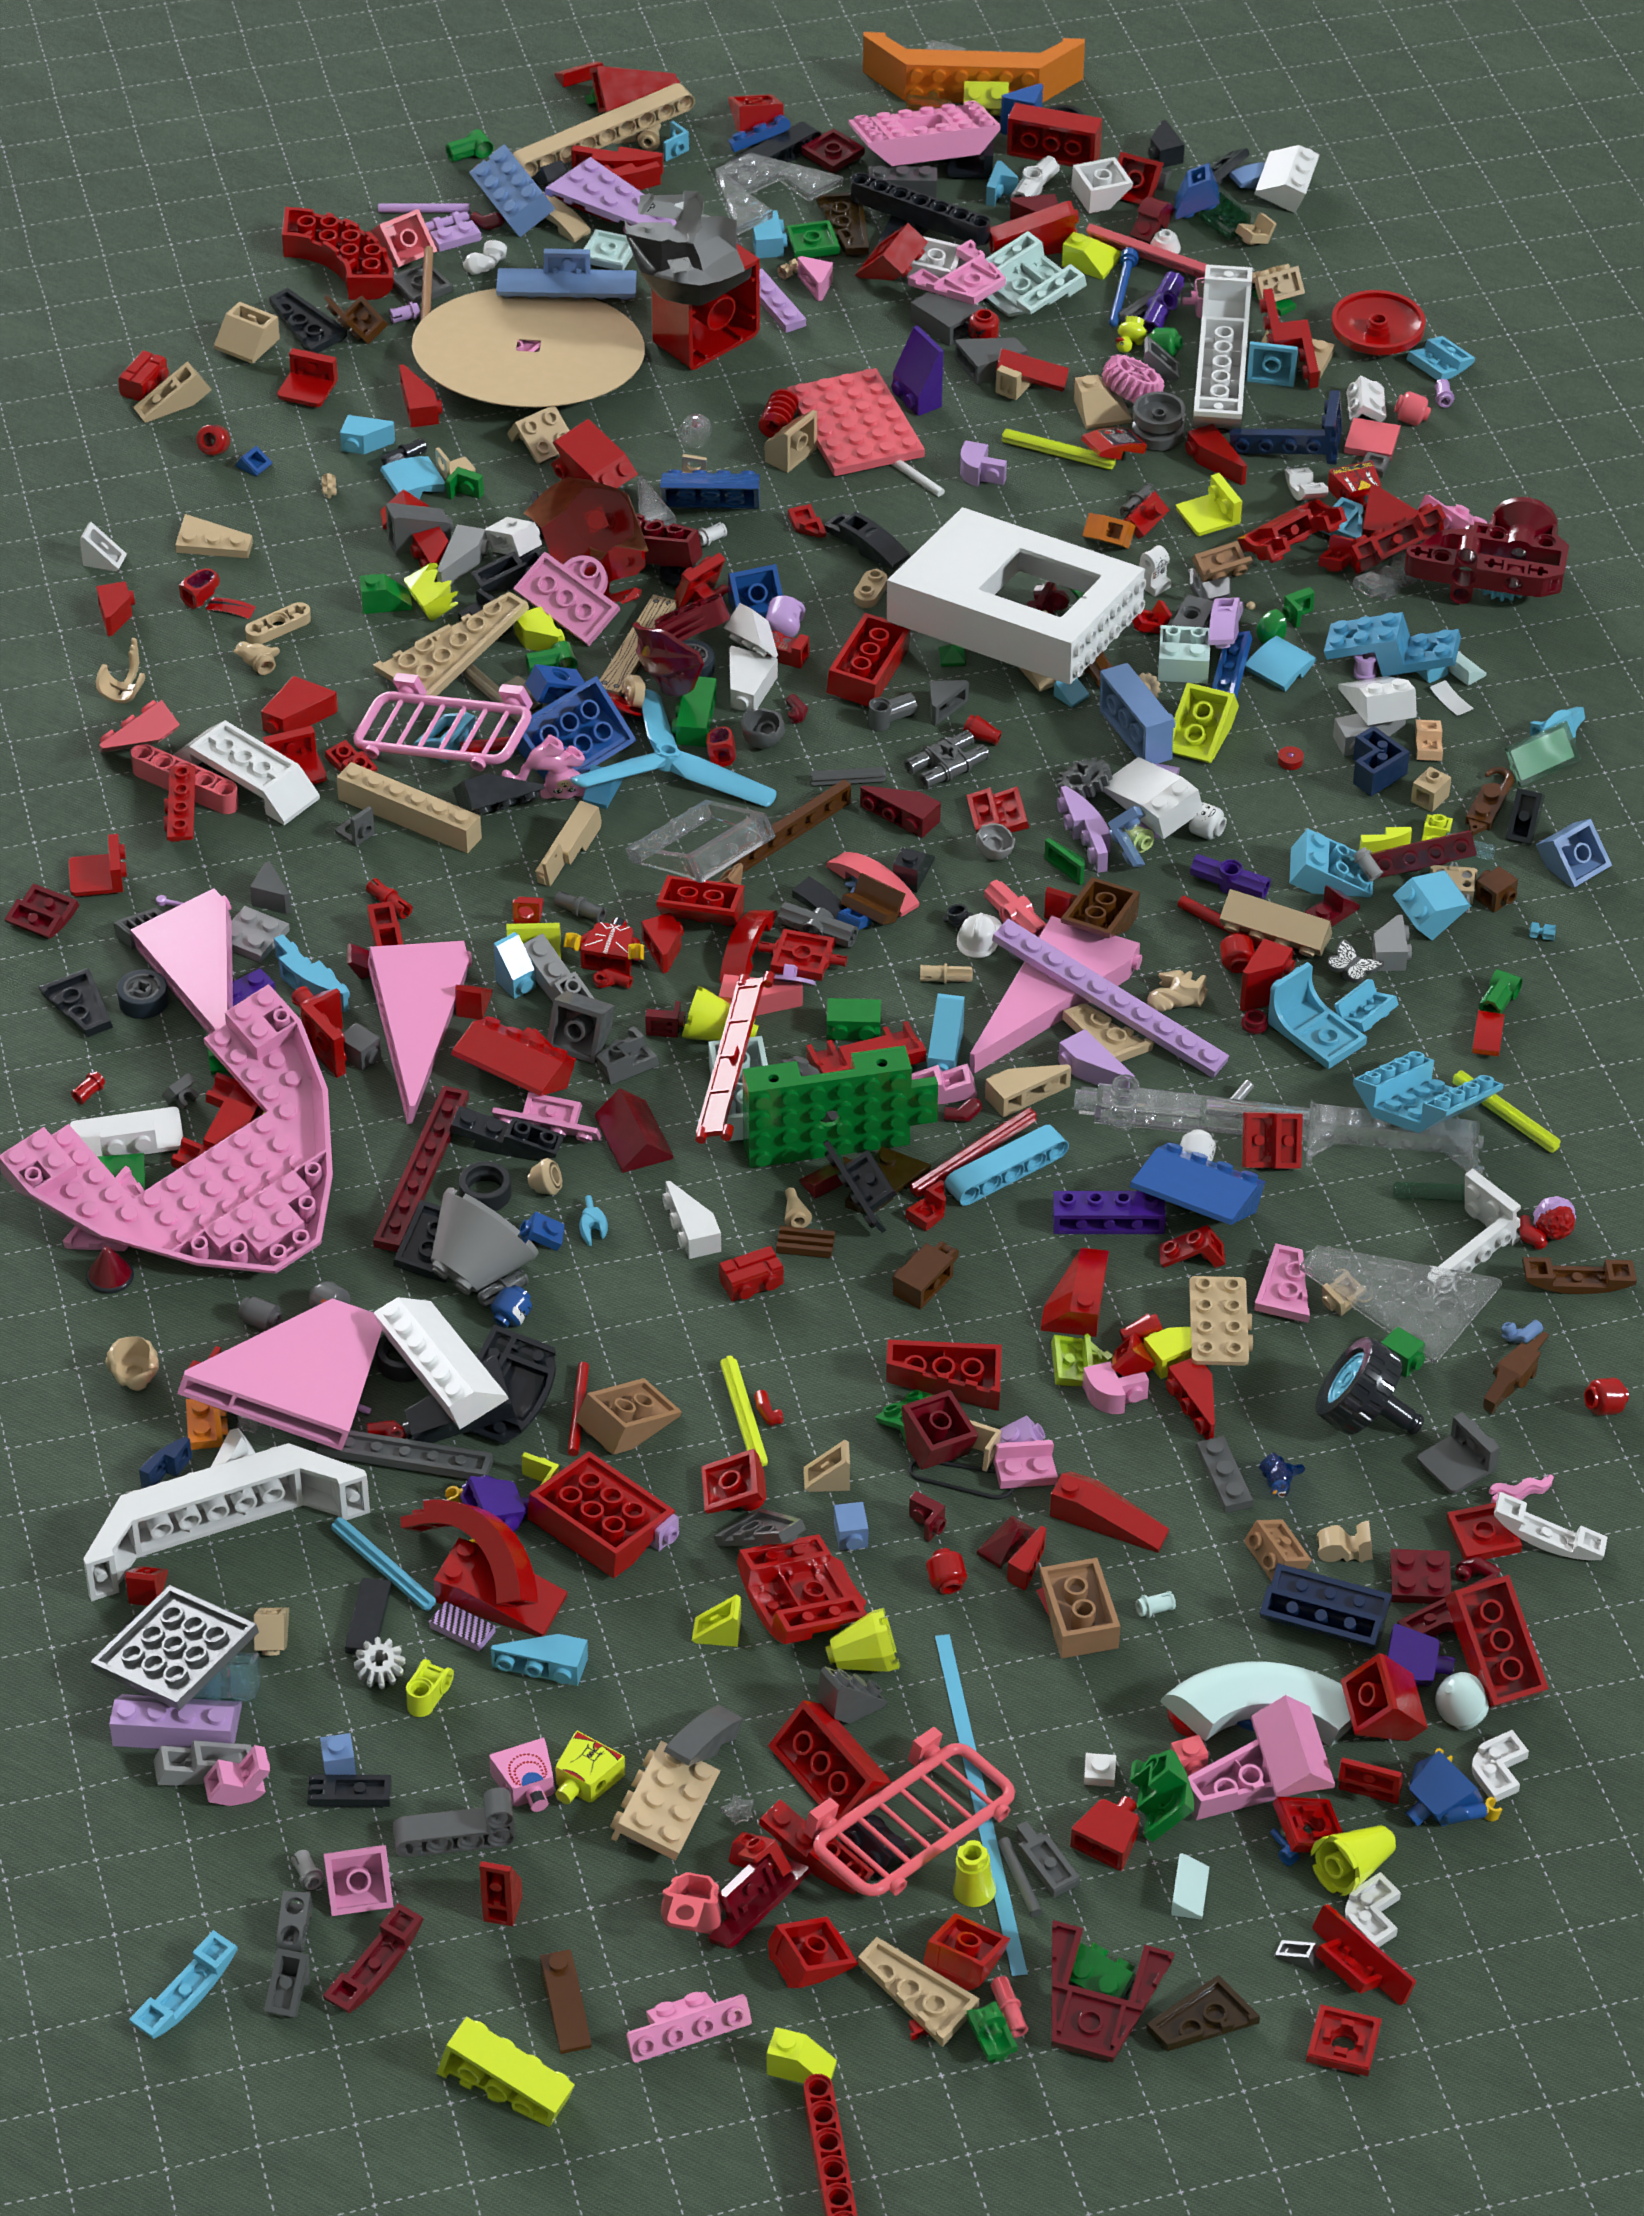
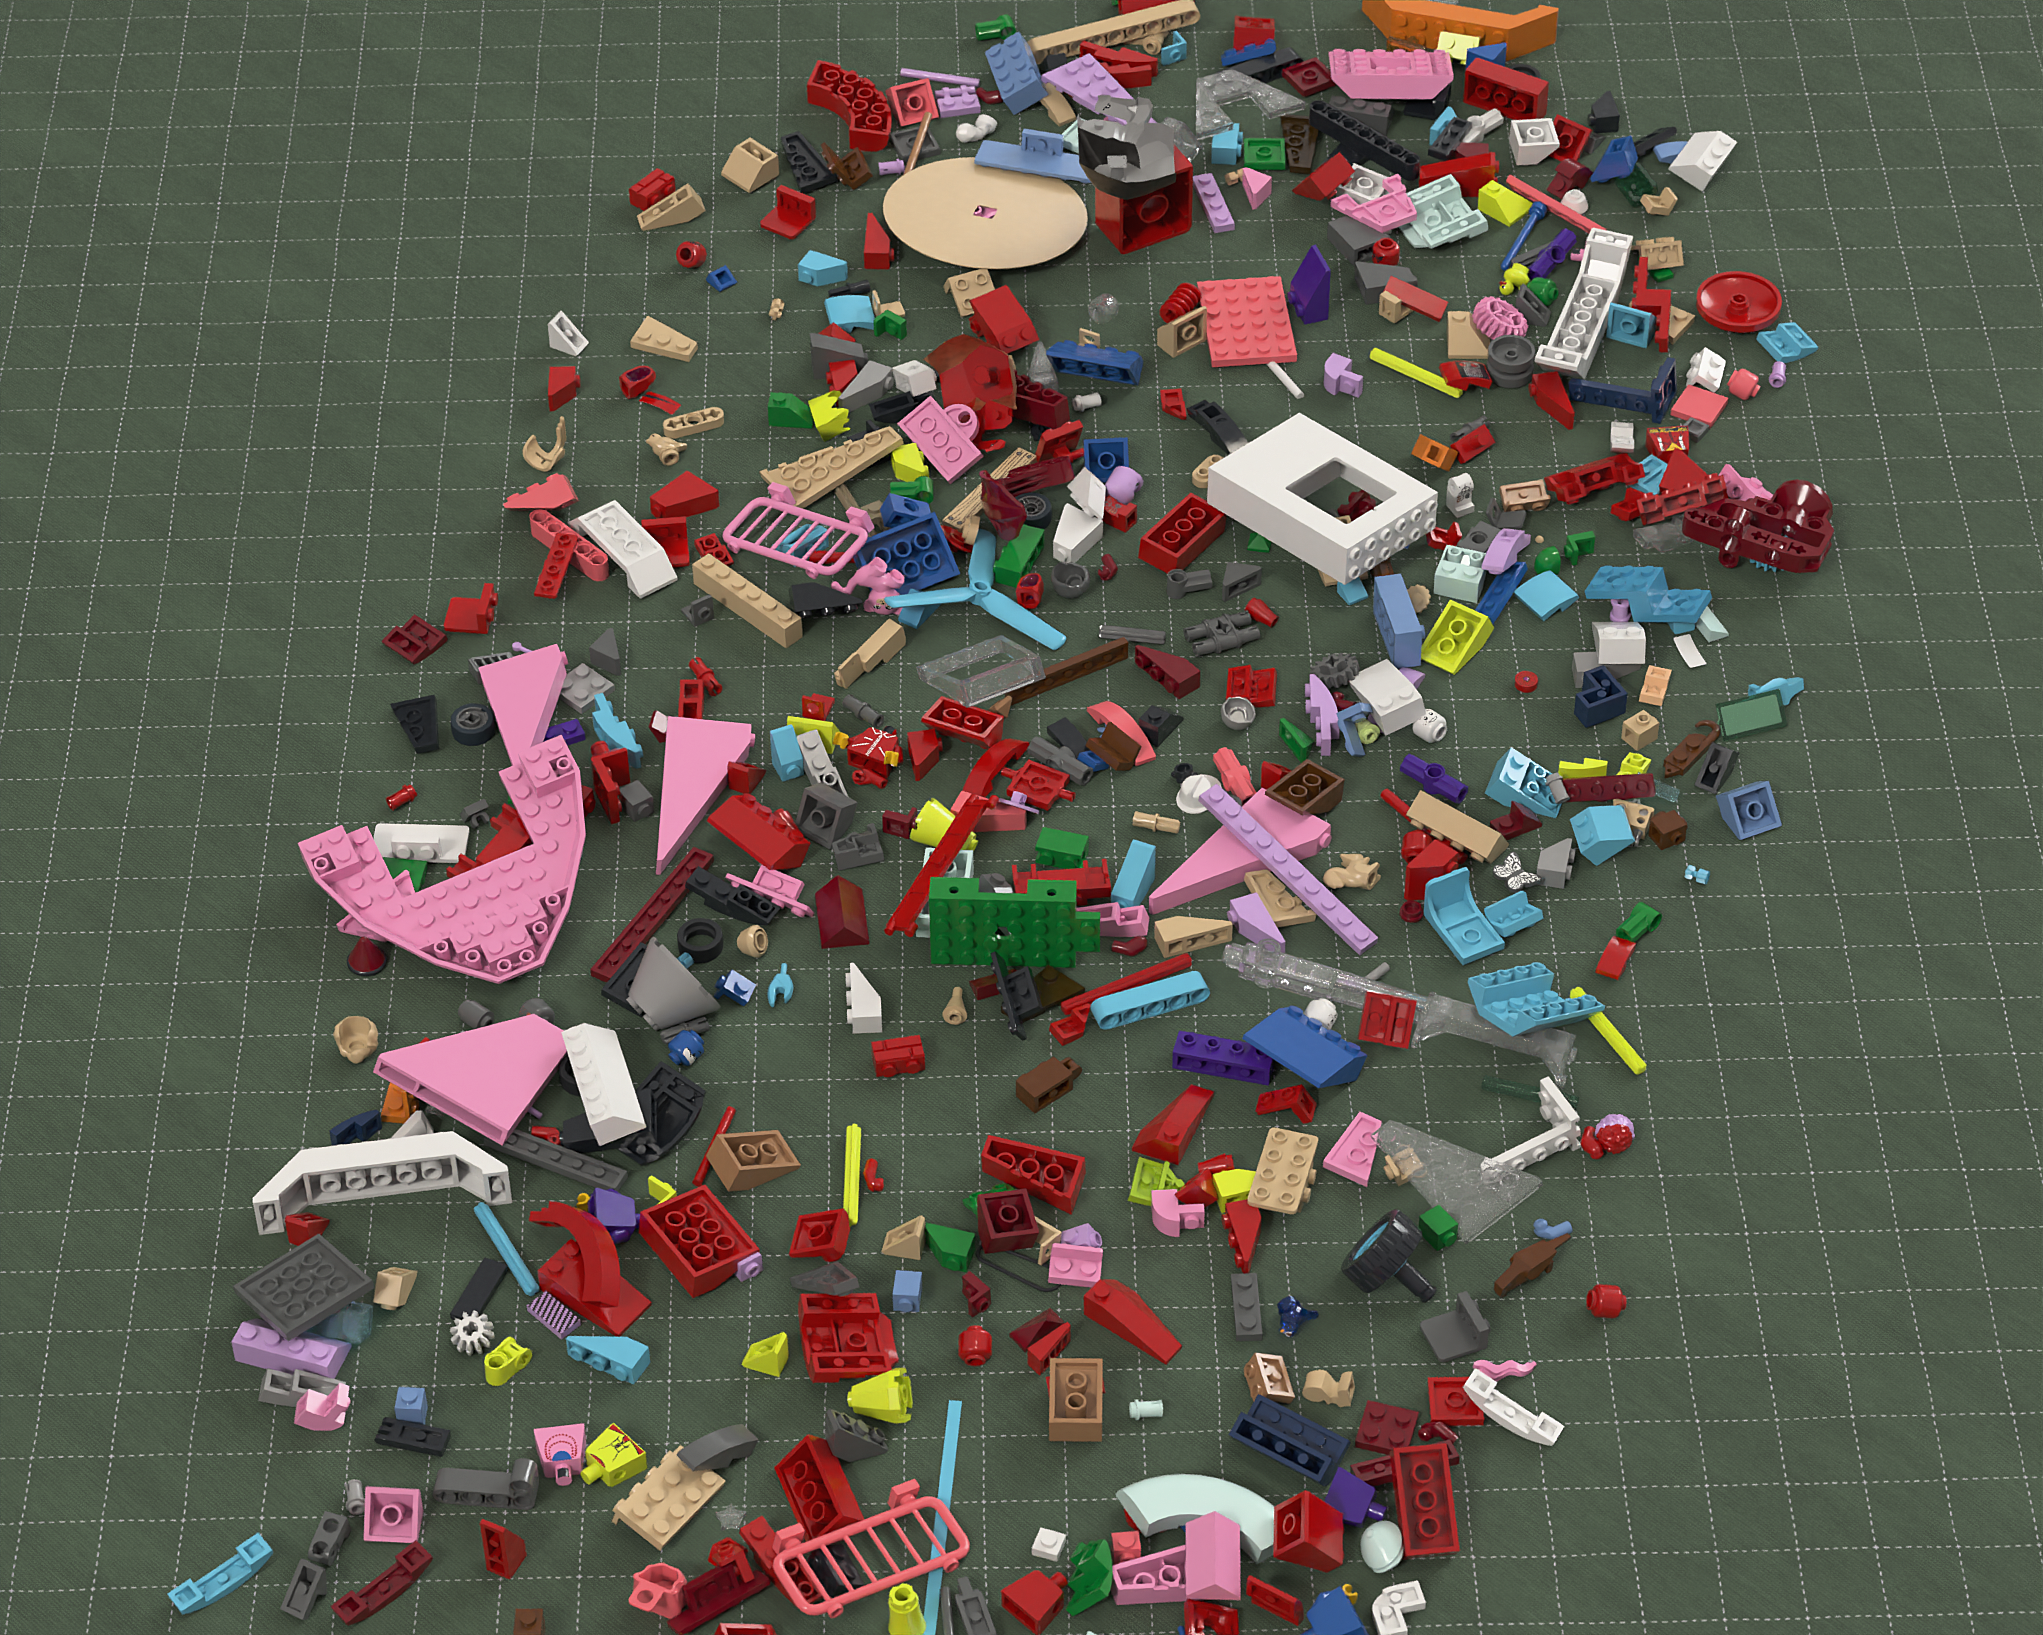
camera: 15 degrees right, 0 degrees up
reddish brown tile [776,1226,835,1258] -> none
neon yellow bracket [1176,473,1242,536] -> none
reddish brown slope [1522,1257,1637,1294] -> none
none -> green slope [925,1223,976,1273]
none -> dark red arm [1332,692,1356,711]
none -> black tile [1428,117,1472,161]

